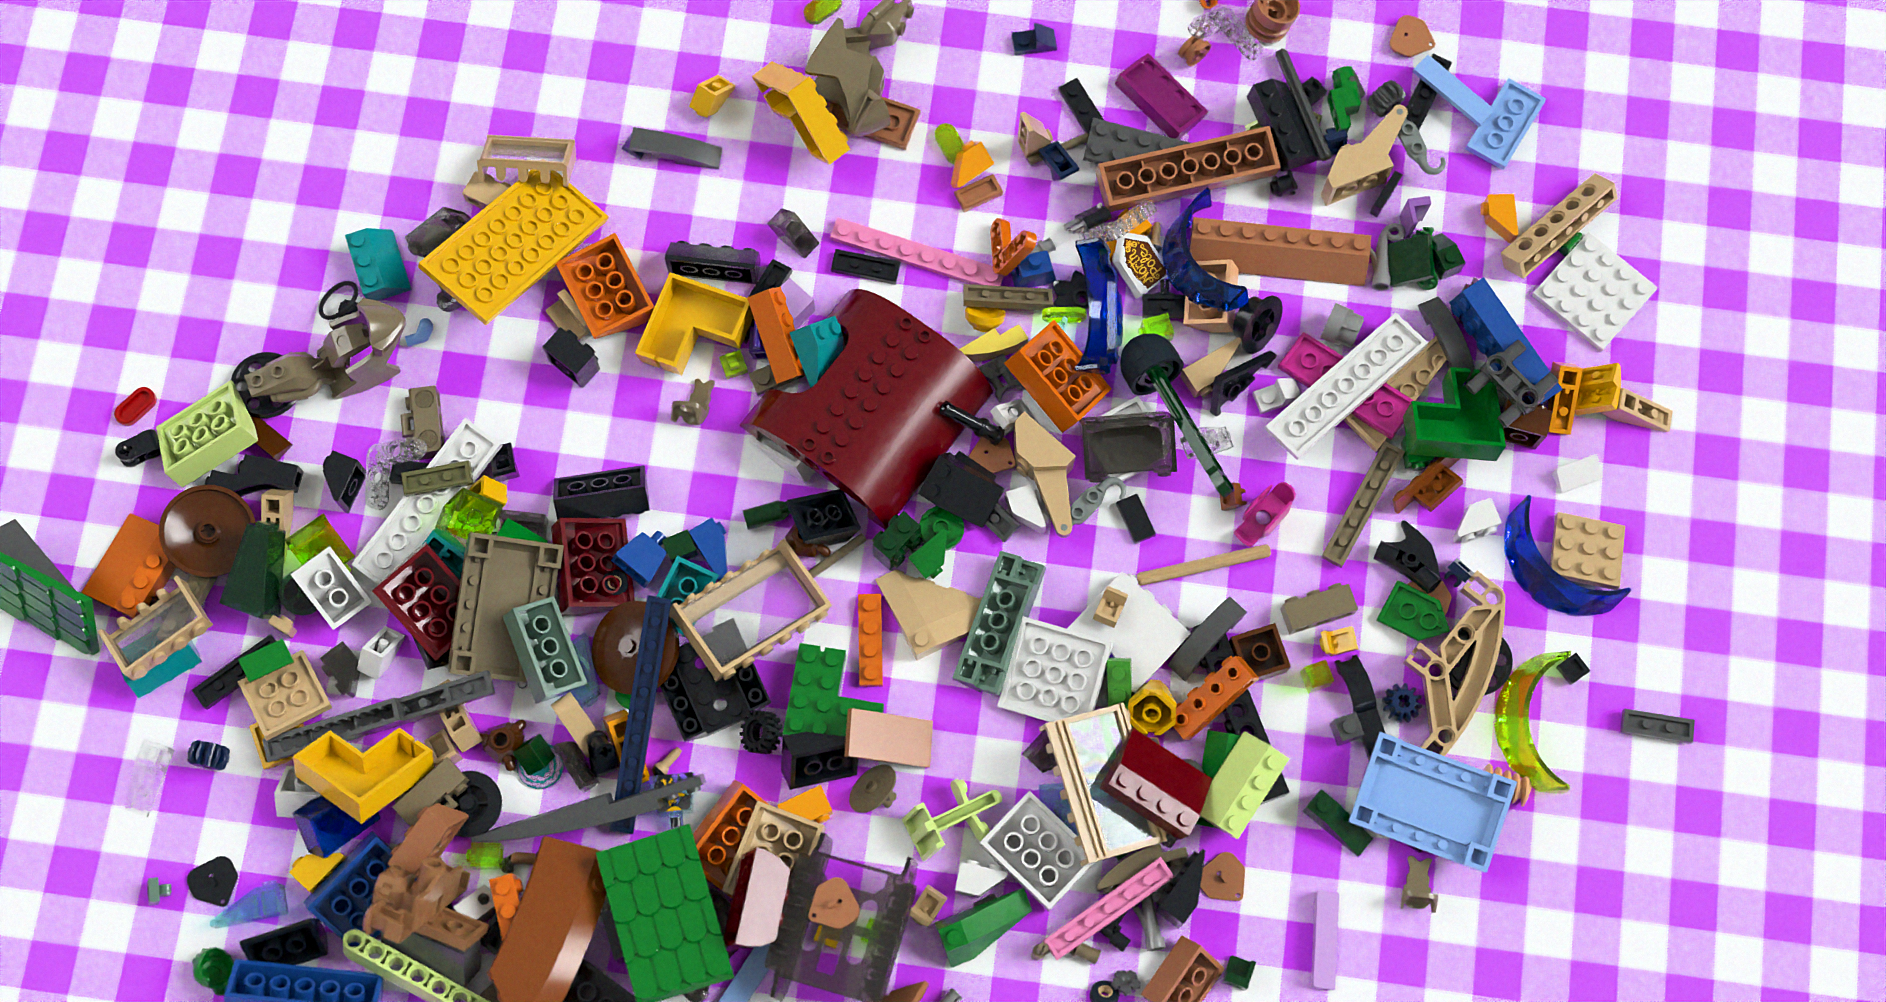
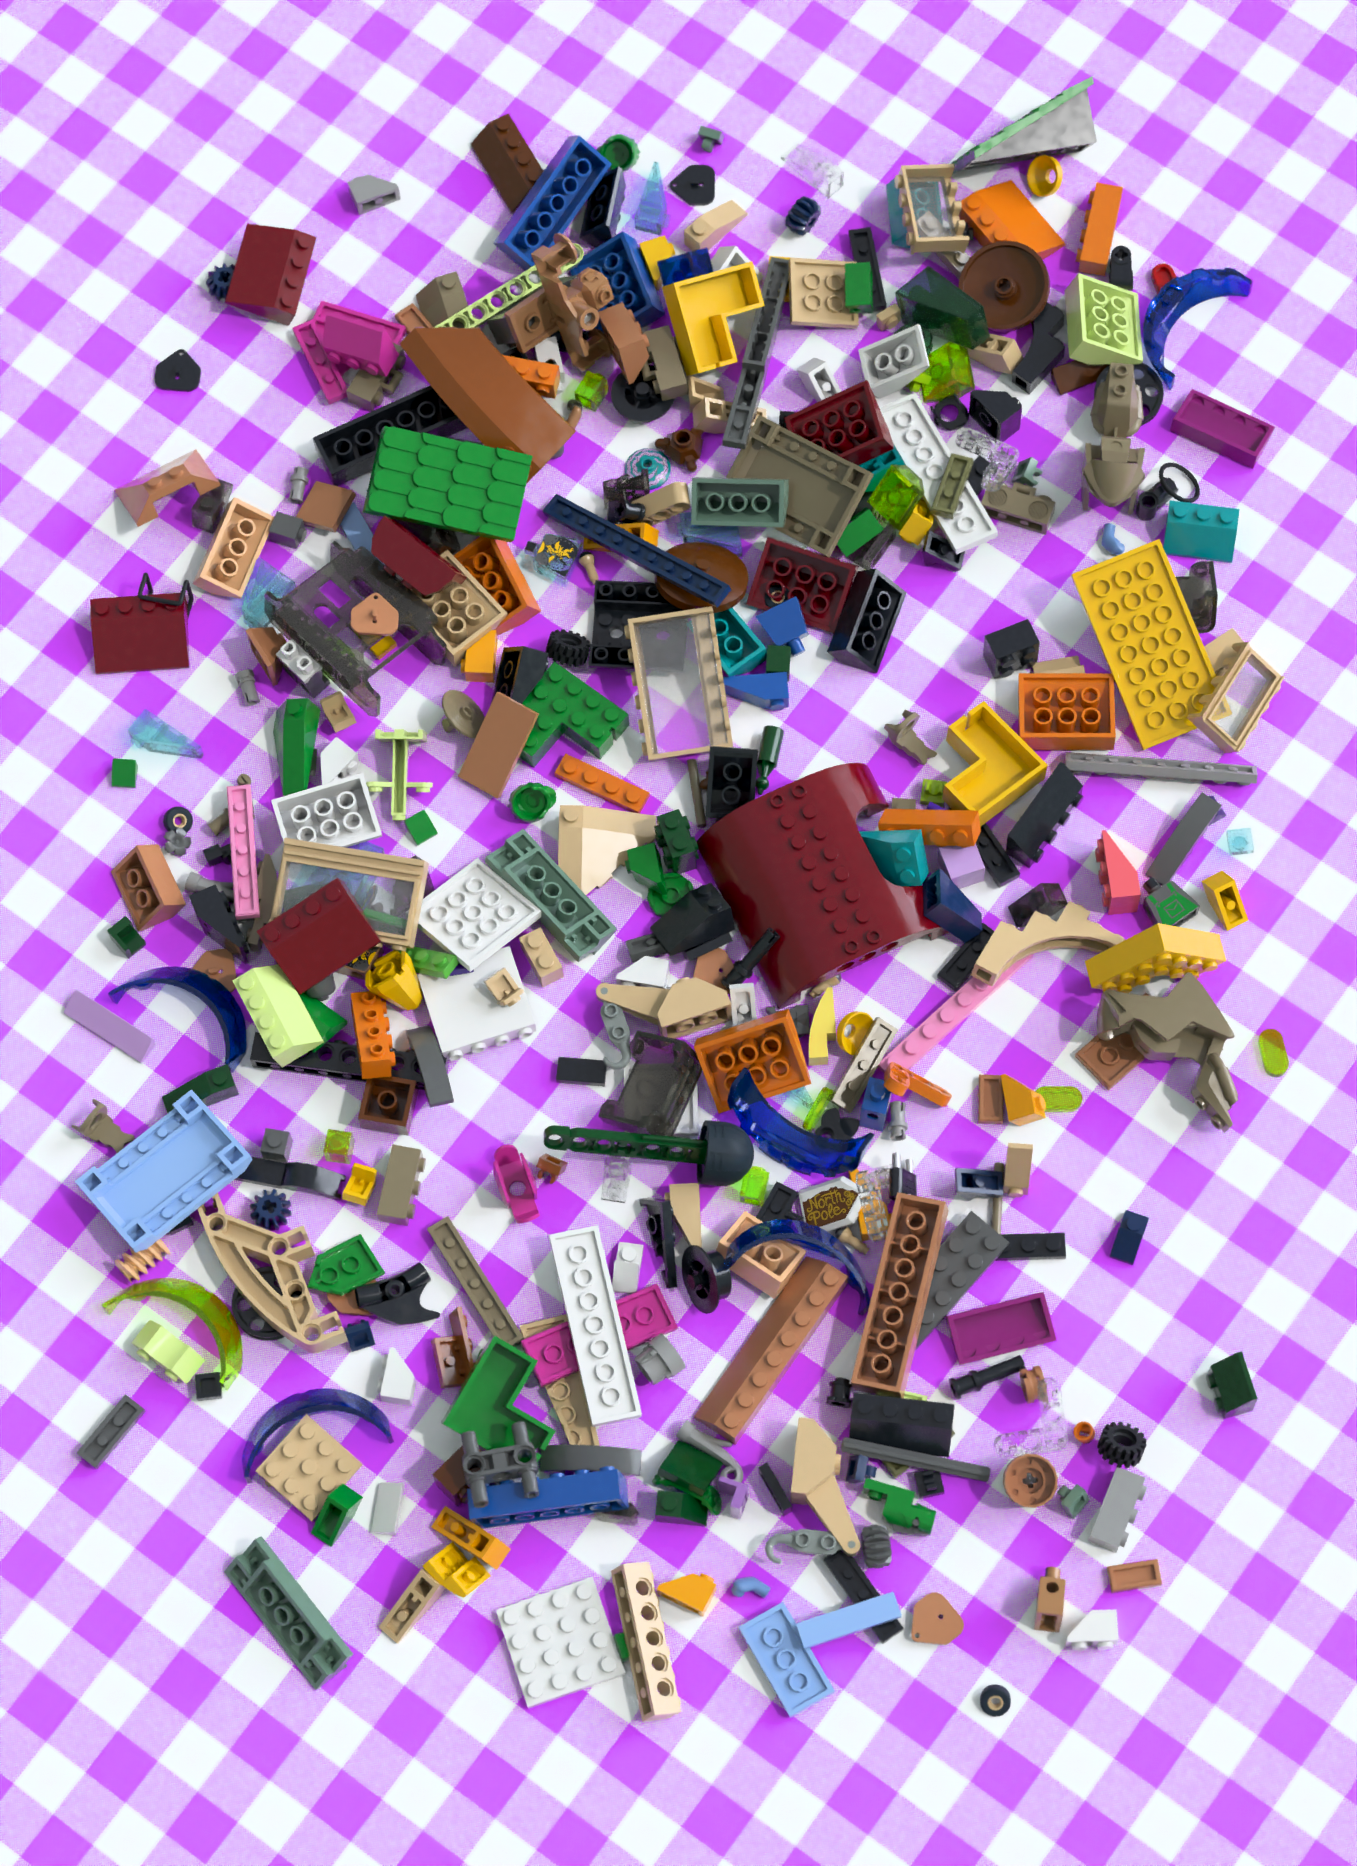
camera: 125 degrees right, 5 degrees down
clear smoke slope [320,641,360,698] -> none
dark grey slope [471,773,706,842] -> none
dark green panel [513,734,555,775] -> none
tan axle [1137,544,1271,586] -> none
none -> clear blue windscreen [108,967,247,1073]
none -> yellowish green brick [131,1320,205,1384]
none -> sand green slope [224,1536,354,1690]
none -> white hips [276,639,331,699]
none -> green slope [311,1483,363,1547]
none -> green slope [404,810,438,846]
none -> green hair [507,782,557,823]
none -> tan brick [519,927,564,988]
none -> tan slope [684,199,748,258]
none -> medium blue arm [731,1576,771,1599]
none -> dark blue slope [923,868,982,943]
none -> black piece [930,393,969,431]
none -> black pin [949,1355,1026,1400]
none -> tan arch [971,901,1125,986]
none -> tile [1011,457,1042,487]
none -> yellow piece [1027,155,1063,197]
none -> light grey plate [1065,752,1258,785]
none -> orange brick [1075,182,1123,276]
none -> coral slope [1095,830,1141,915]
none -> torso [1142,877,1200,927]
none -> clear blue windscreen [1143,267,1253,390]
none -> magenta slope [1170,389,1275,469]
none -> clear light blue plate [1226,827,1254,856]

